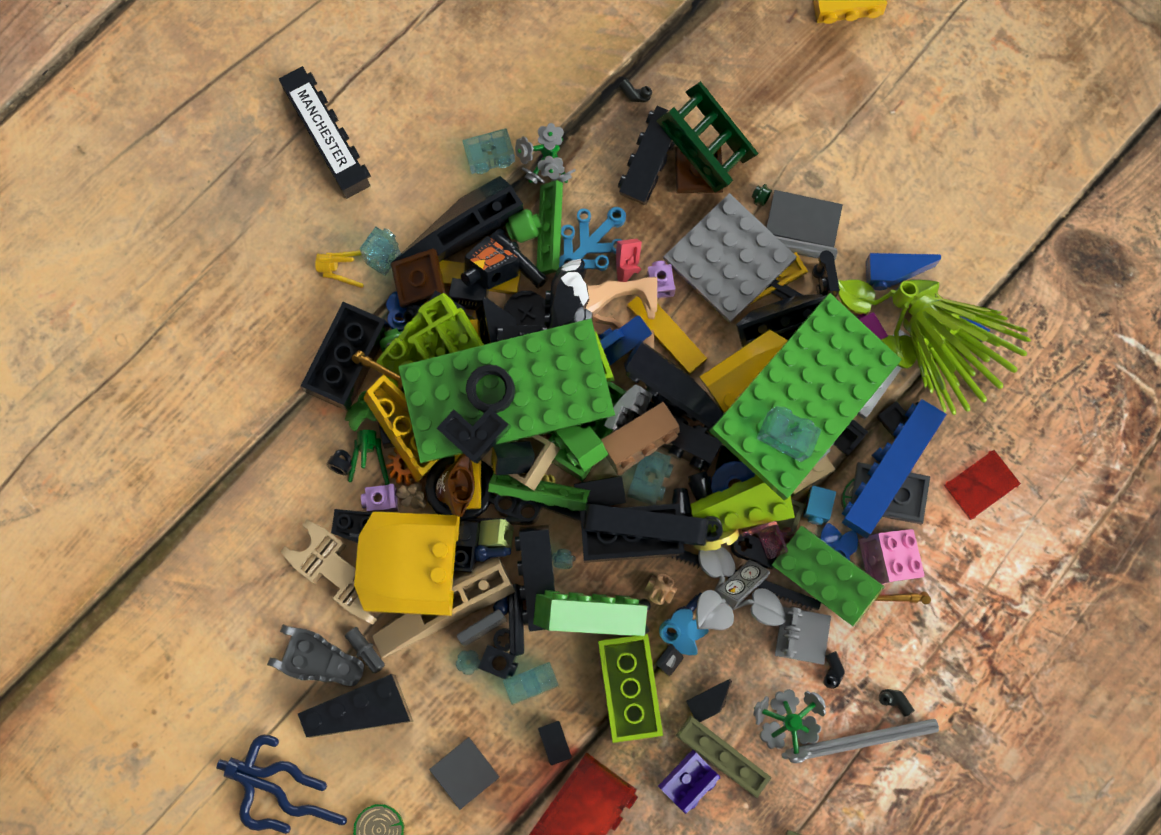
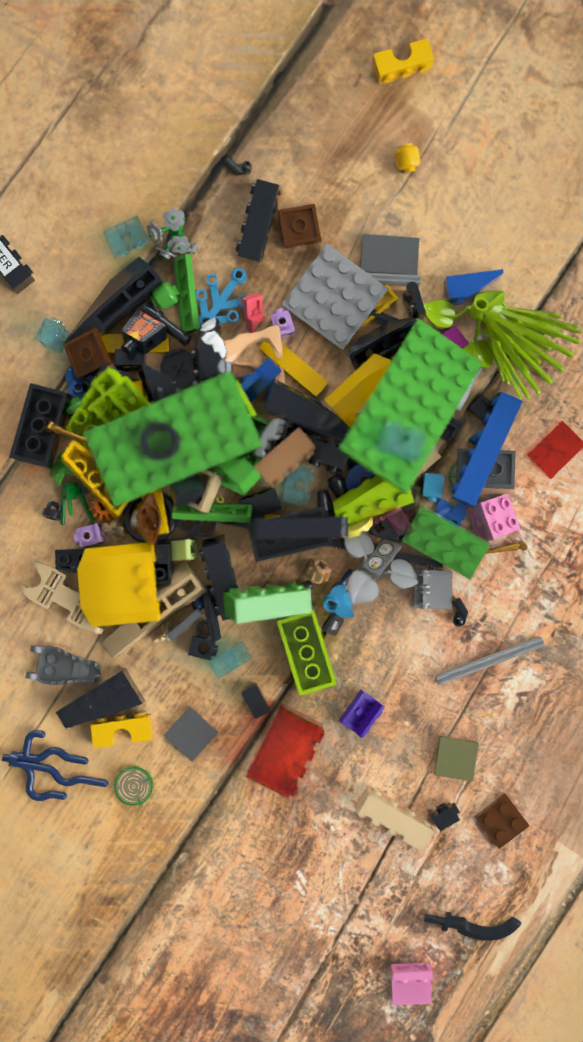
camera: 15 degrees left, 10 degrees up
yellow plant [315,249,374,288] -> none
dark grey axle [345,627,385,673] -> none
black panel [437,408,511,464] -> none
clear light blue plate [456,650,480,675] -> none
dark blue piece [475,545,511,562] -> none
clear light blue plate [552,549,576,569] -> none
dark green fence [656,81,759,193] -> none
olive tile [676,716,772,798] -> none
black slope [686,679,732,722] -> none
black bush [703,516,723,541] -> none
dark green plate [752,184,772,206] -> none
light grey plant [753,689,826,763] -> none
pearl dark grey arm [879,689,915,717] -> none
none -> yellow arch [90,712,154,748]
none -> tan plant [151,622,171,643]
none -> yellow head [394,143,421,173]

